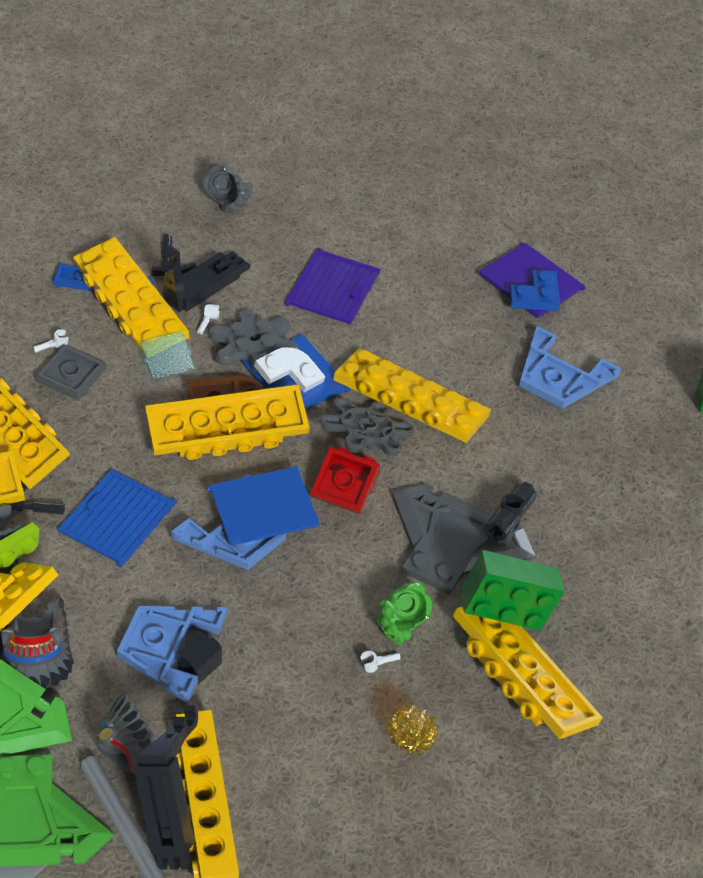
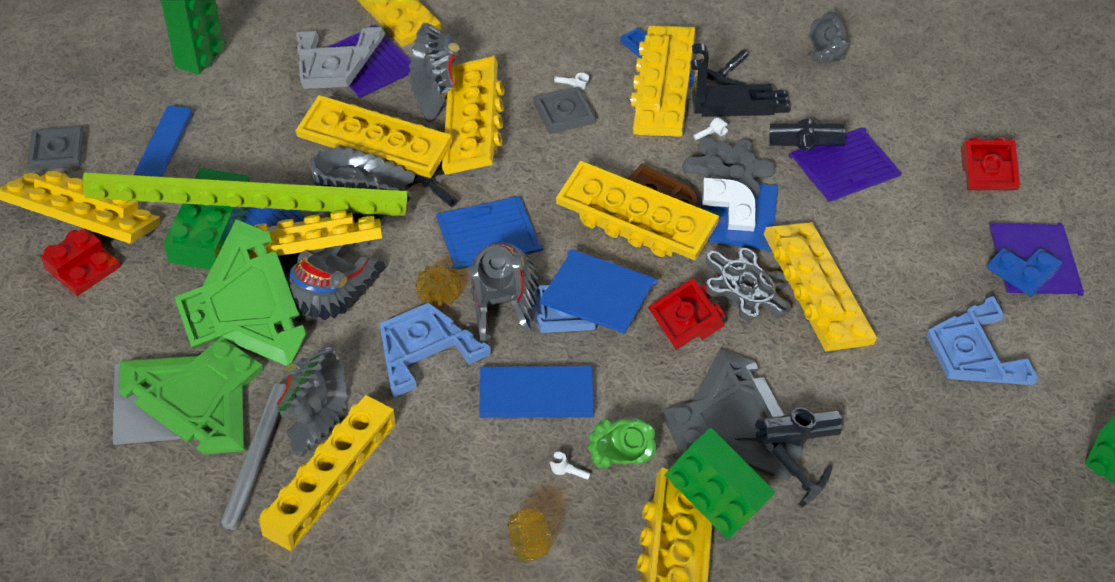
camera: 45 degrees right, 0 degrees up
black hinge [133,705,198,870] -> none
clear light blue piece [140,331,195,381] -> none
black brick [177,632,222,684] -> none
none -> clear yellow gear [415,263,461,308]
none -> dark grey piece [468,242,541,341]
none -> blue tile [479,366,594,418]
none -> black piece [769,119,845,151]
none -> black piece [772,444,832,508]
none -> red plate [960,138,1020,190]

